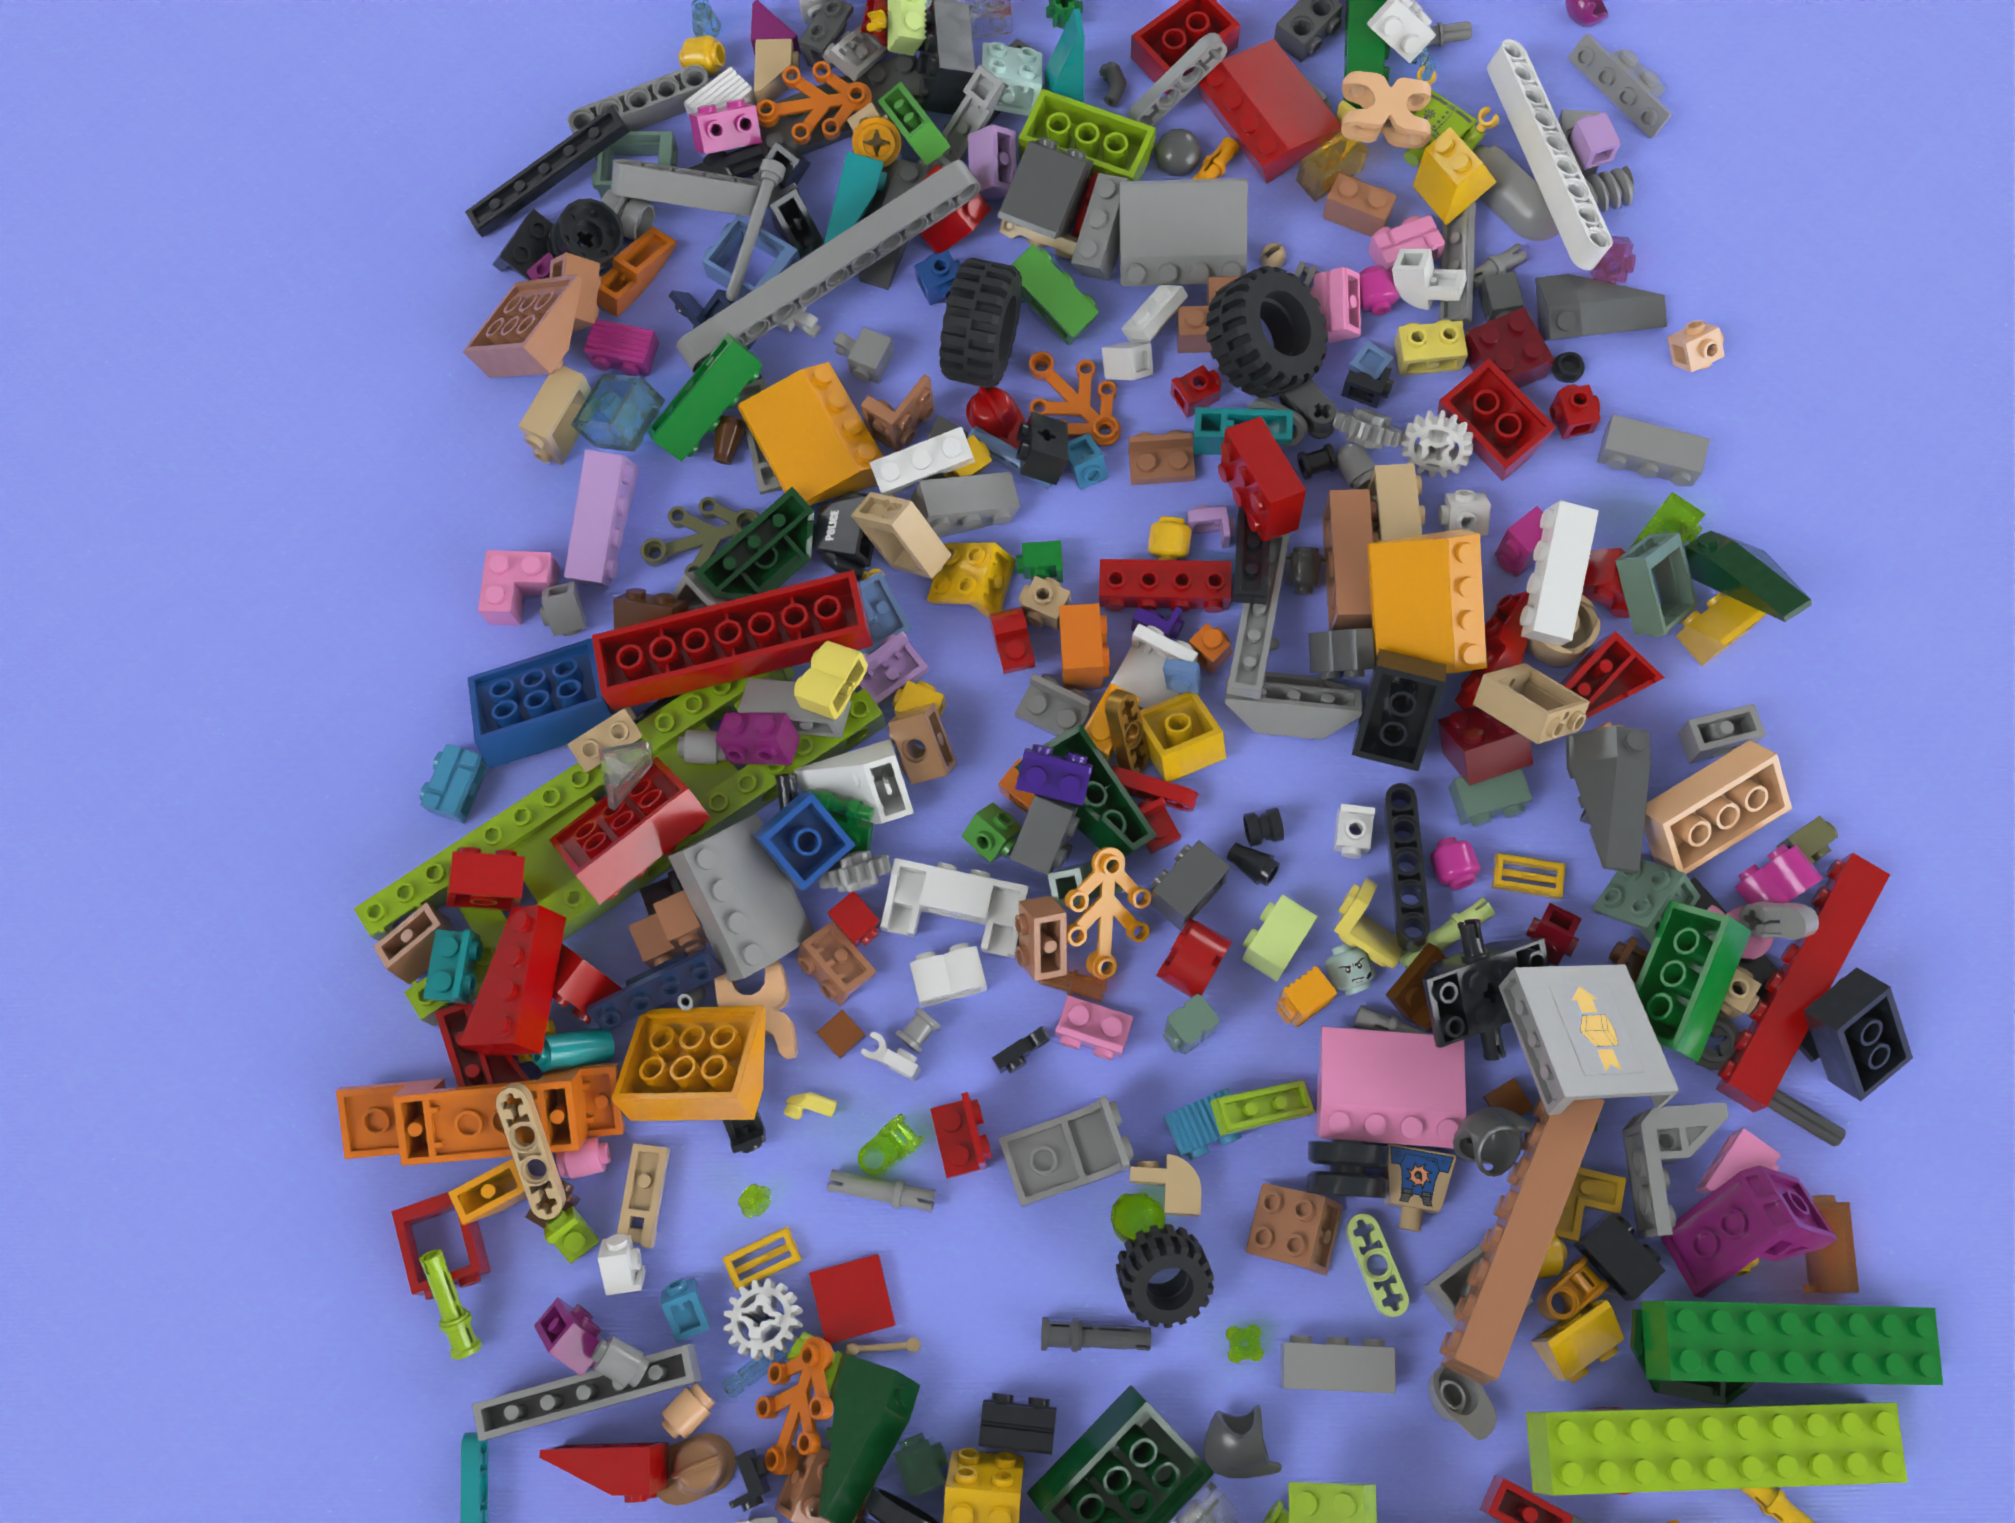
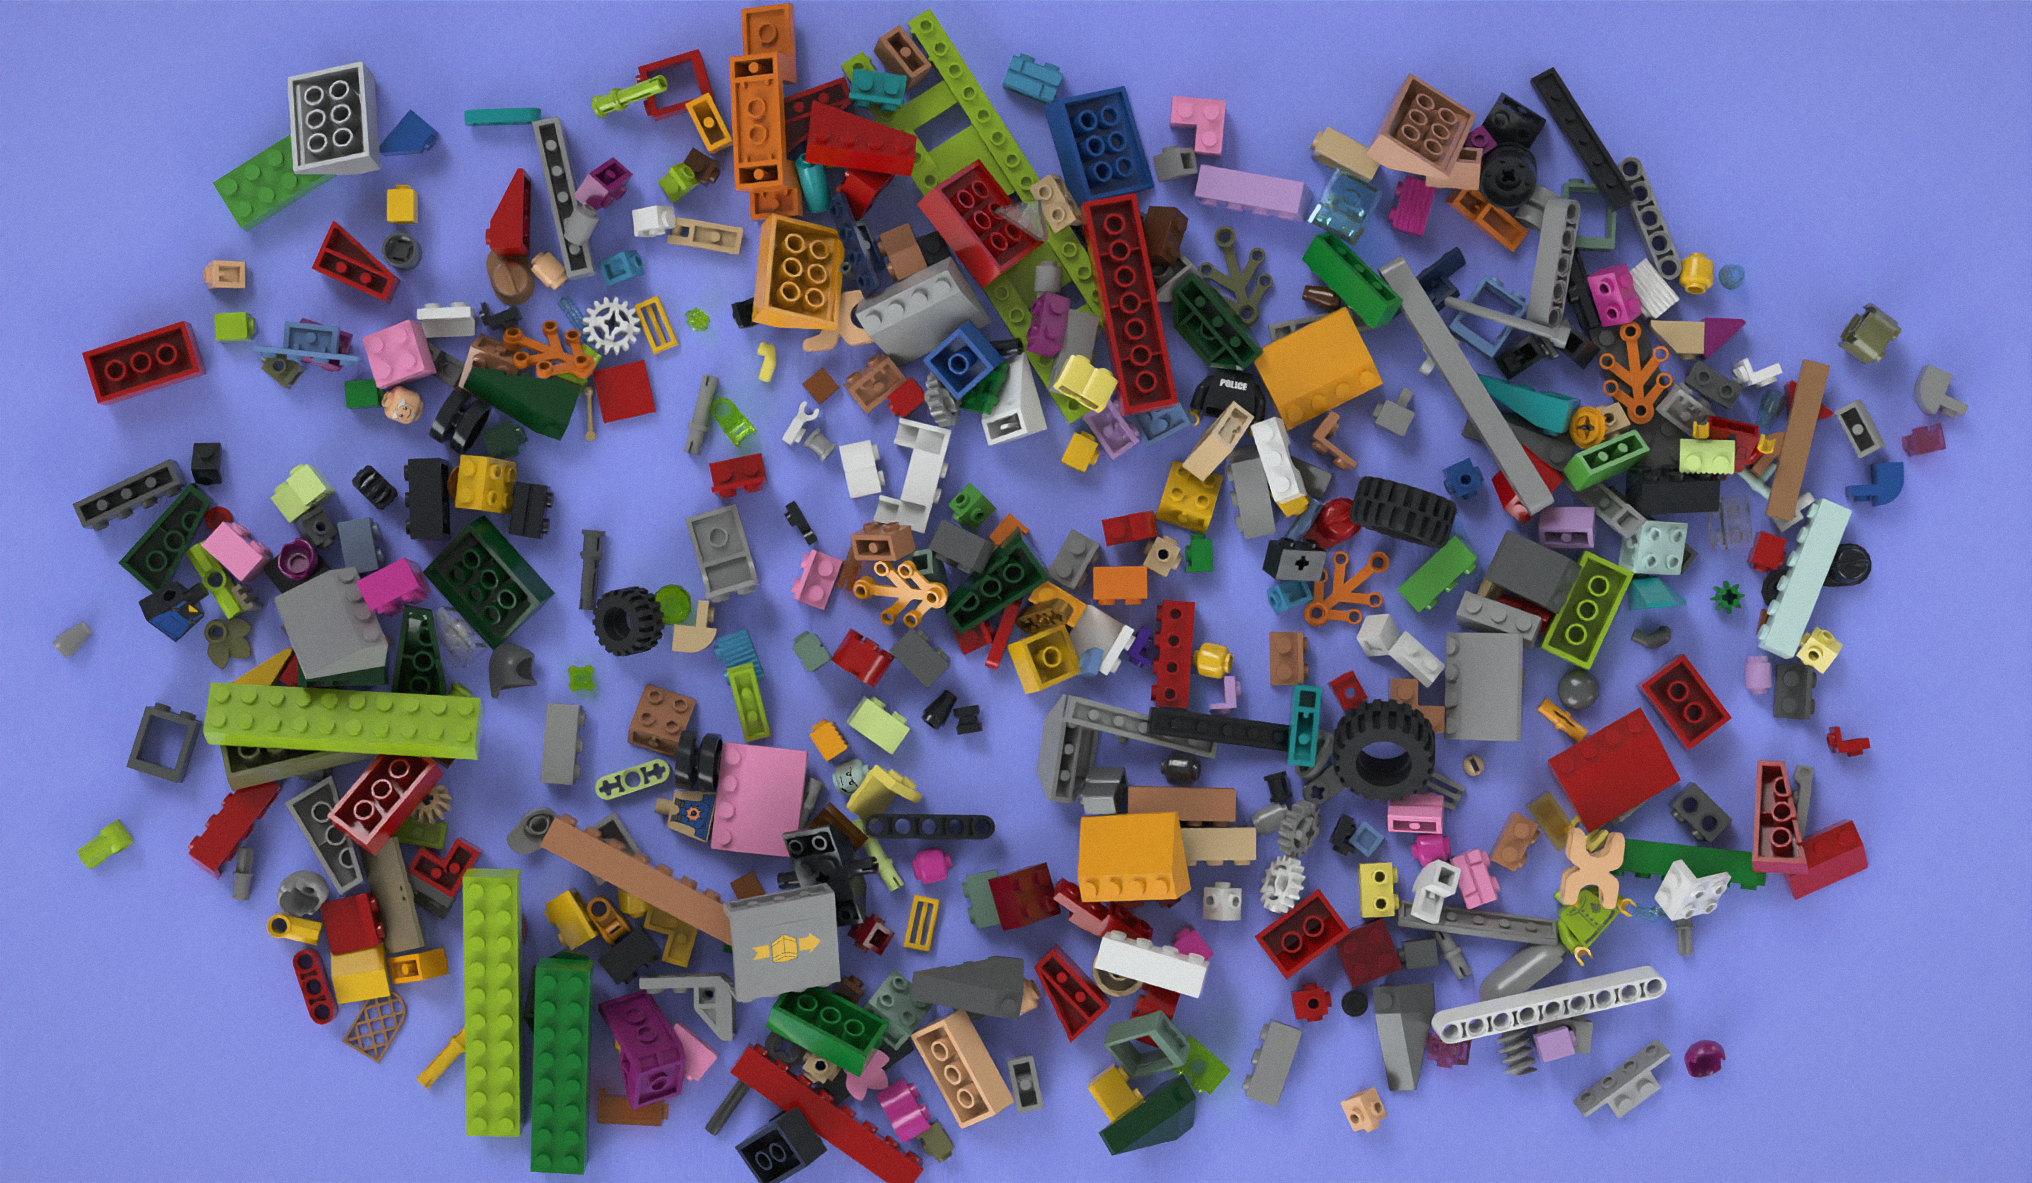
camera: 85 degrees right, 15 degrees up
red brick [446,847,525,911] -> none
tan beam [496,1083,566,1220] -> none
bright pink brick [556,1137,611,1179] -> none
medium nougat brick [888,703,957,785] -> none
dark purple bracket [1015,744,1093,806] -> none
light grey beam [1128,33,1227,127] -> none
orange brick [1188,623,1233,675] -> none
red brick [1218,416,1306,542] -> none
white brick [1333,804,1375,859] -> none
black brick [1352,649,1446,771] -> none
yellow slope [1413,127,1496,226] -> none
dark grey piece [1453,1107,1534,1177] -> none
tan window [1473,663,1590,744] -> none
light grey piece [1739,901,1819,940] -> none

